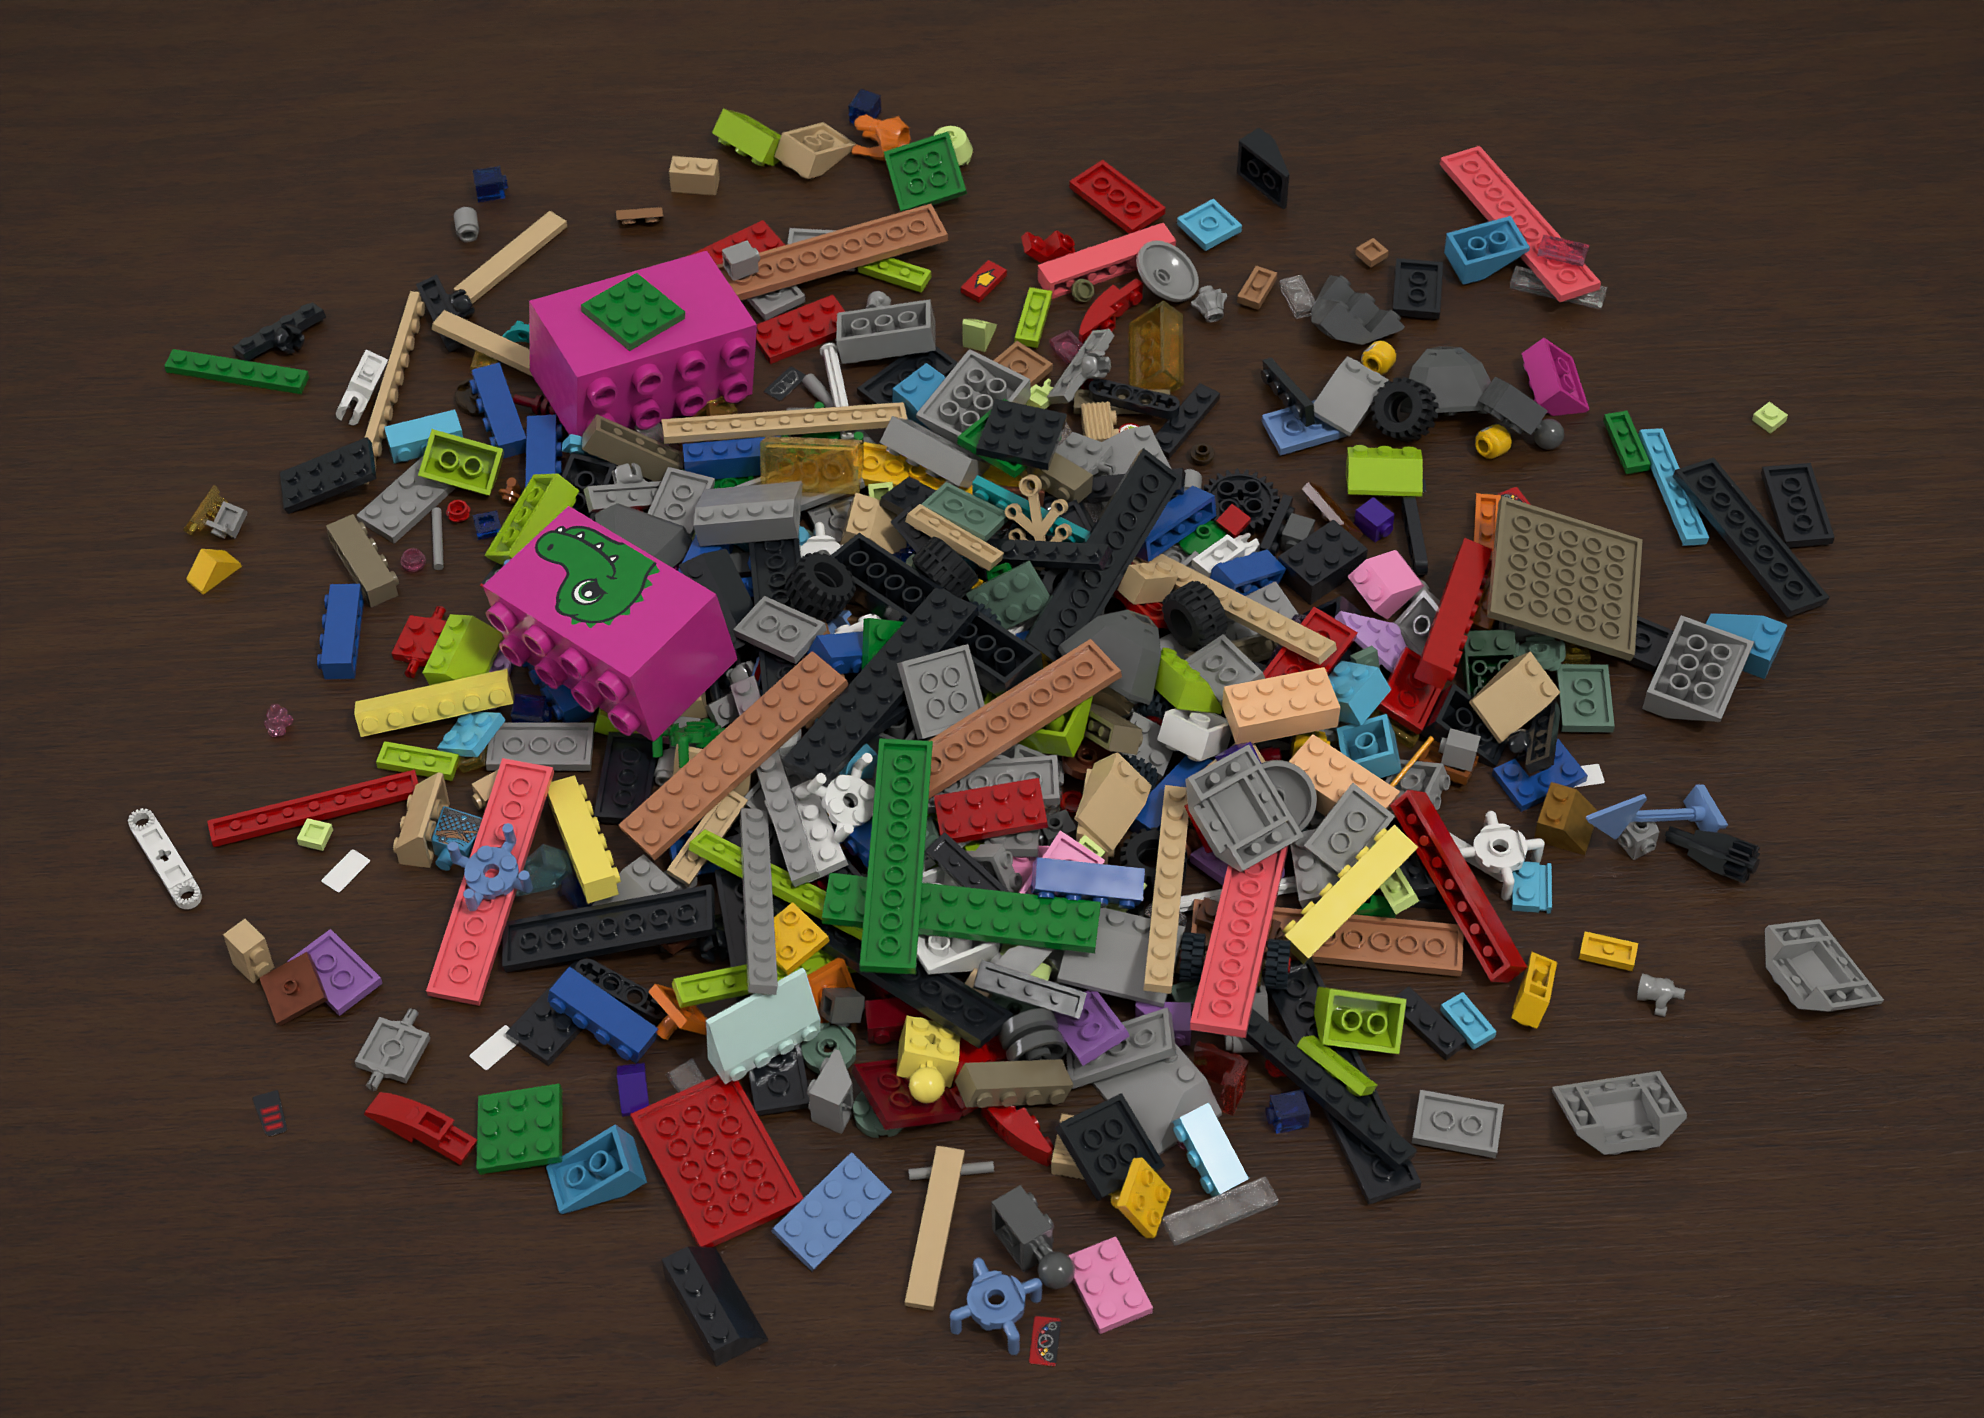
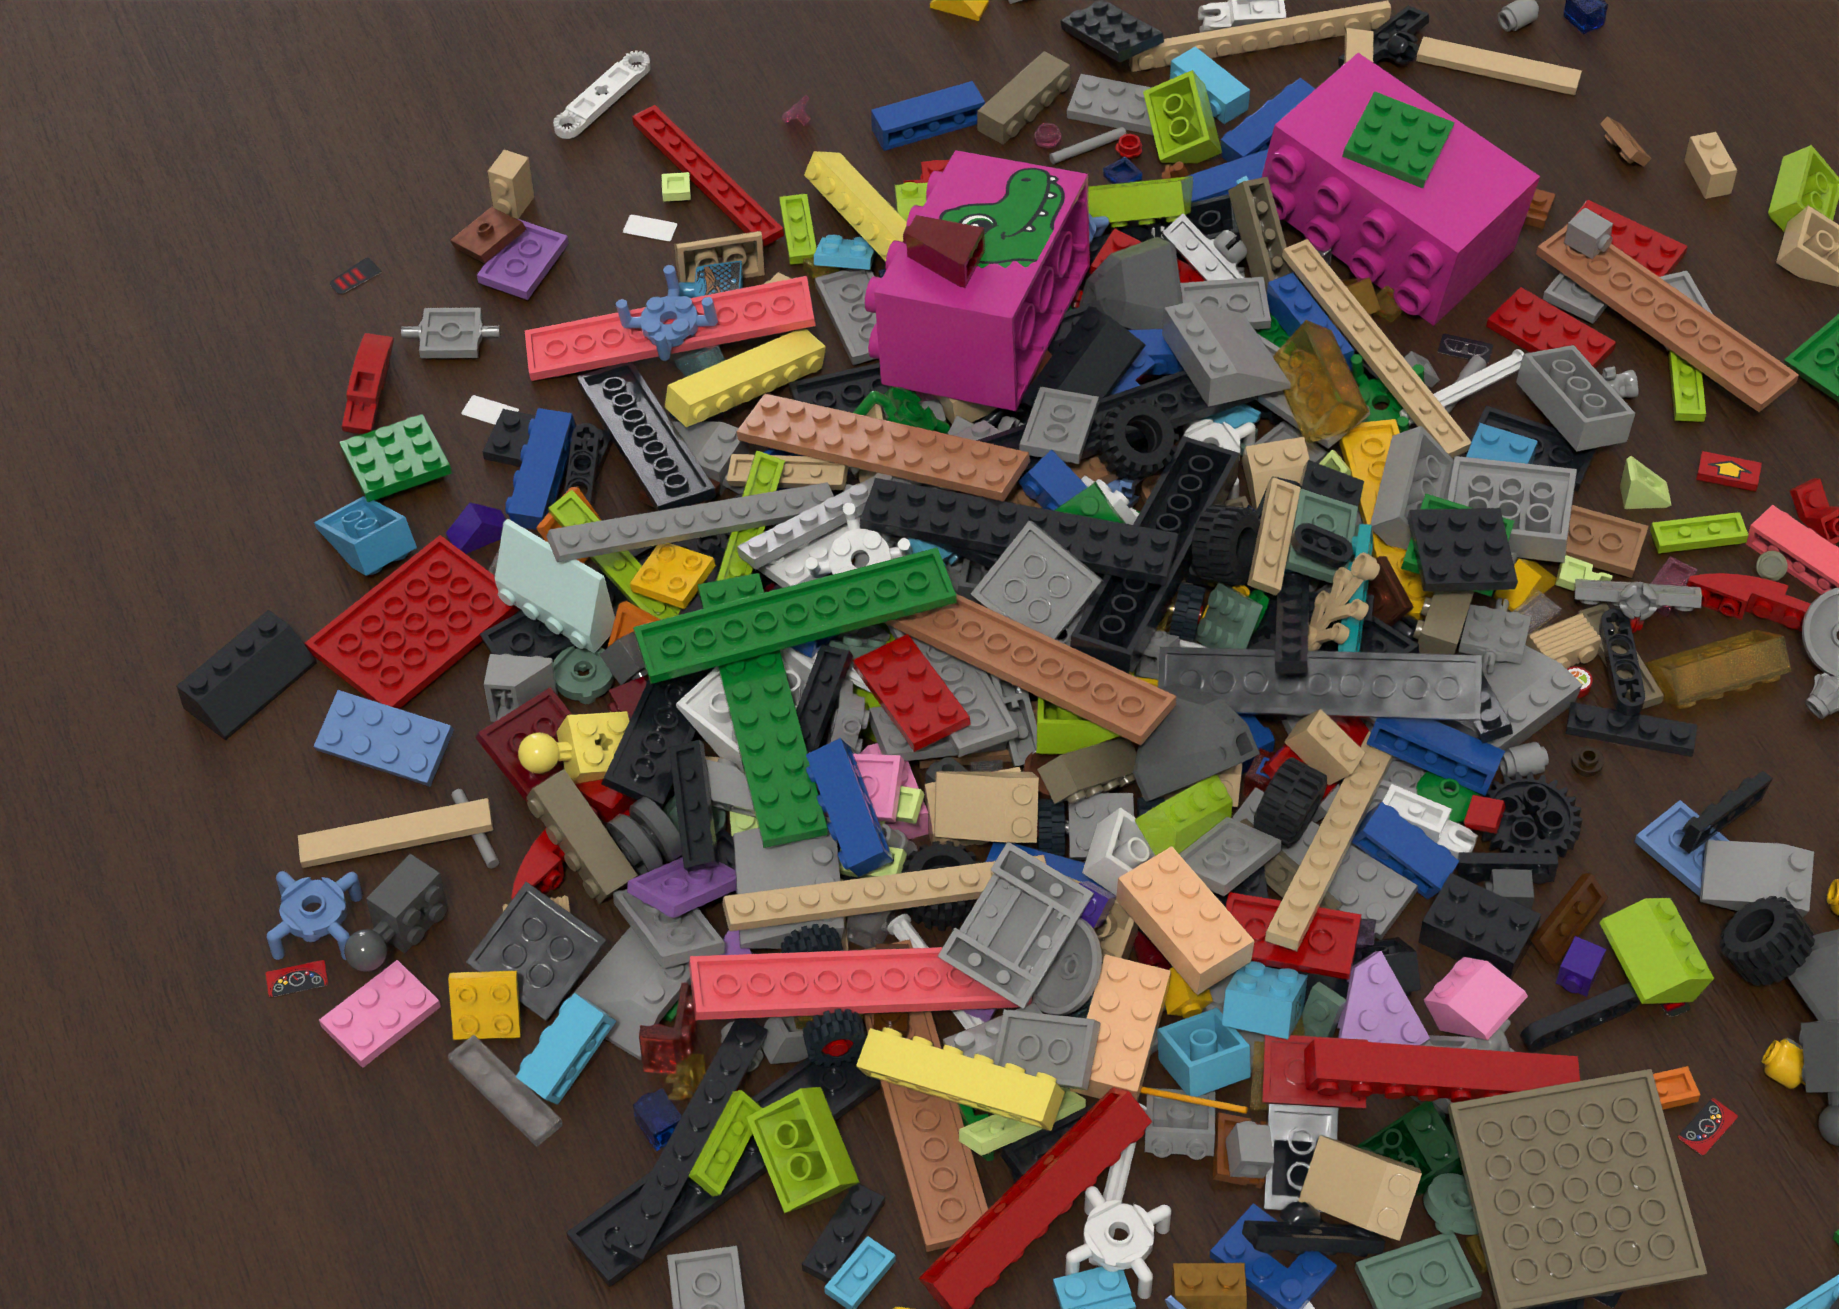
camera: 70 degrees right, 0 degrees up
none -> clear yellow plate [666,1054,706,1100]
none -> dark red slope [903,215,985,288]
none -> black plate [1291,523,1353,568]

